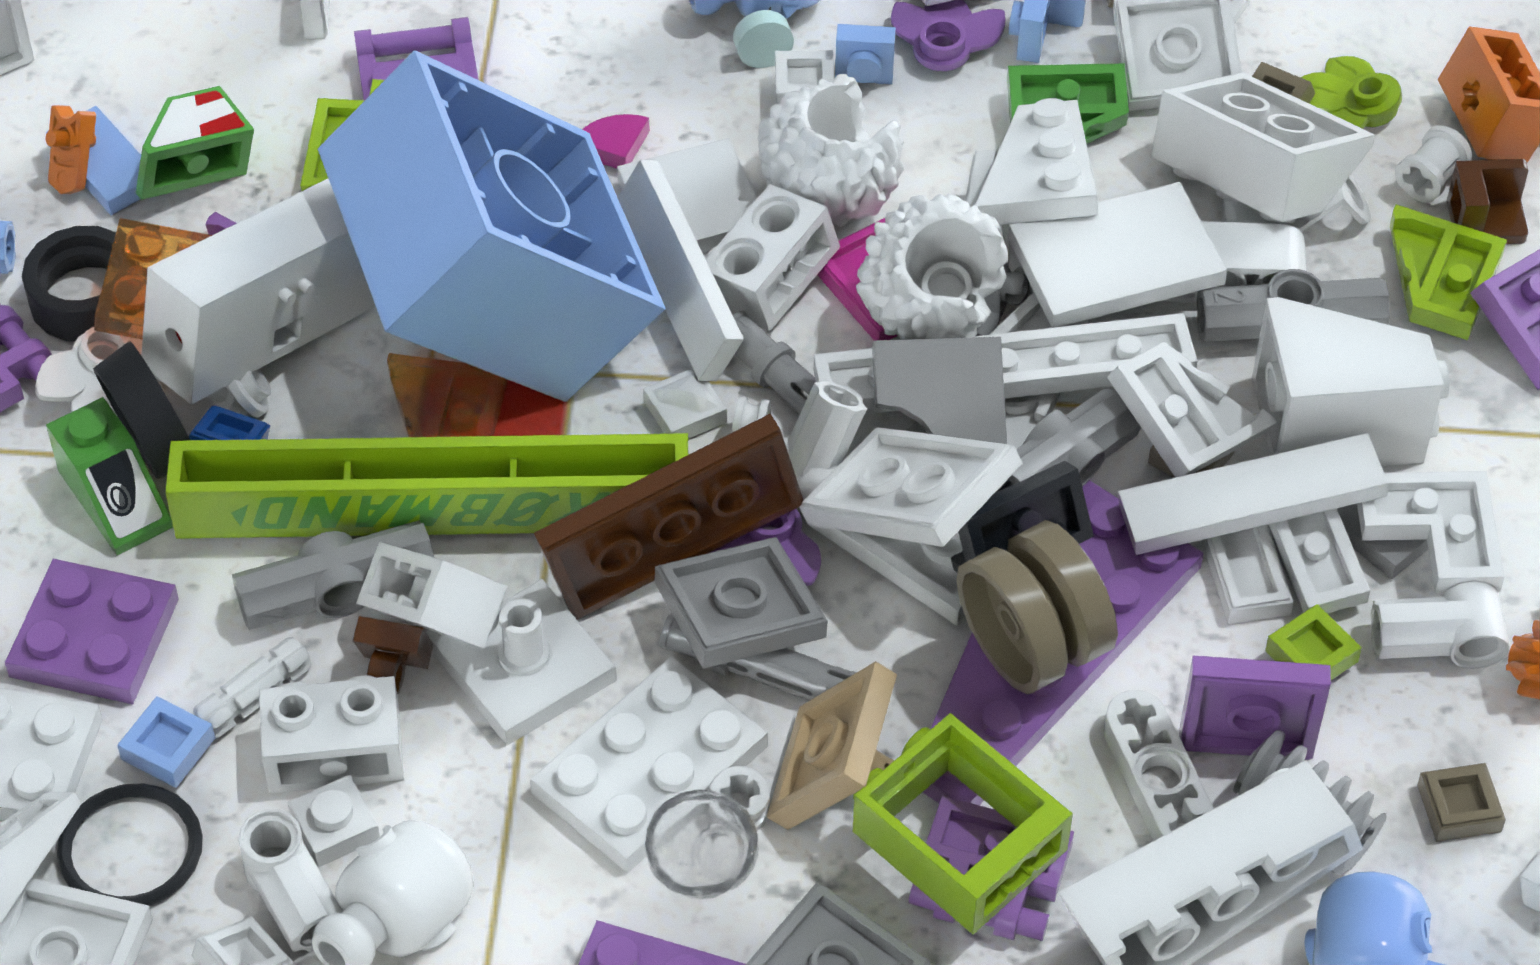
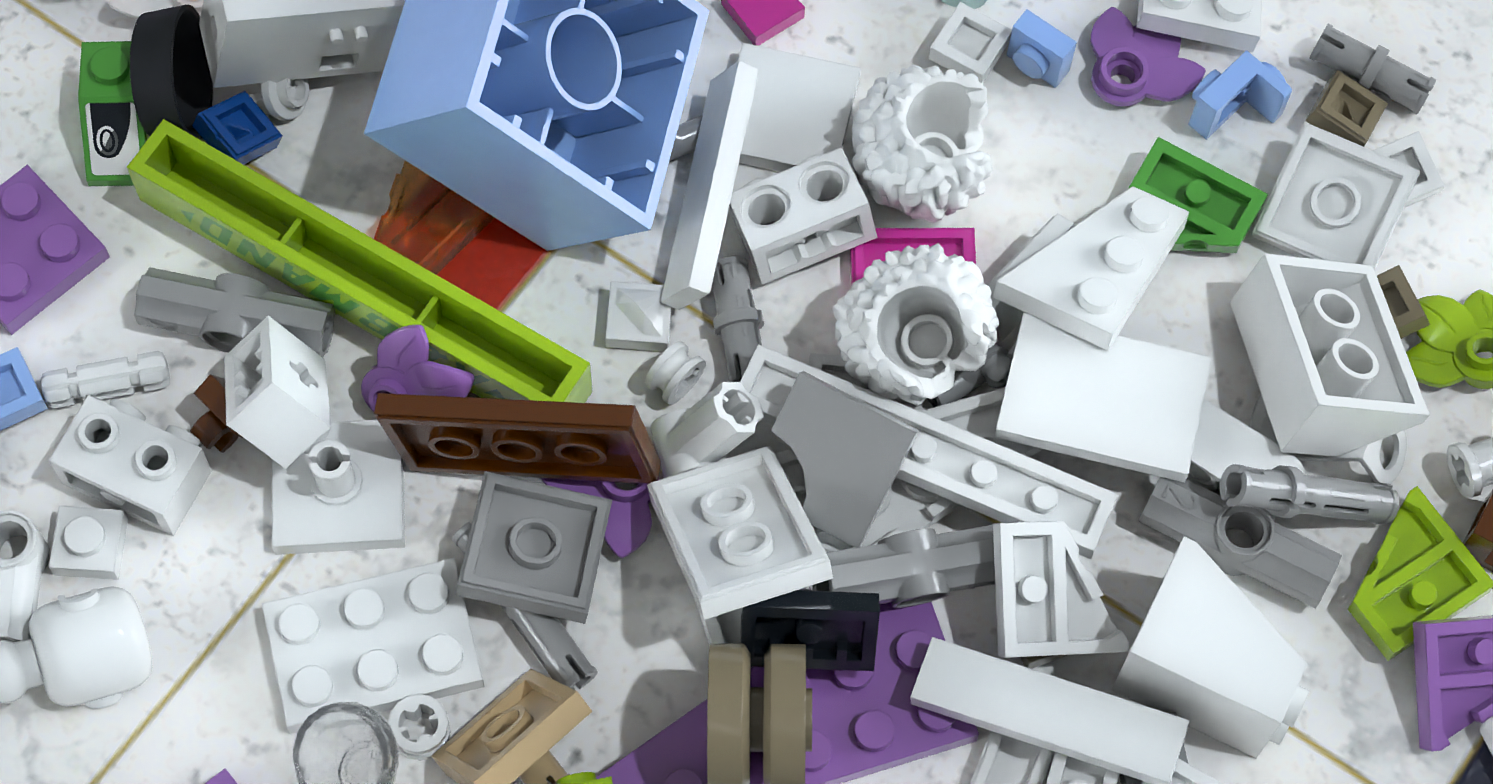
camera: 30 degrees right, 15 degrees up
none -> medium lavender plate [361,325,475,412]
none -> light grey pin [1220,464,1399,525]

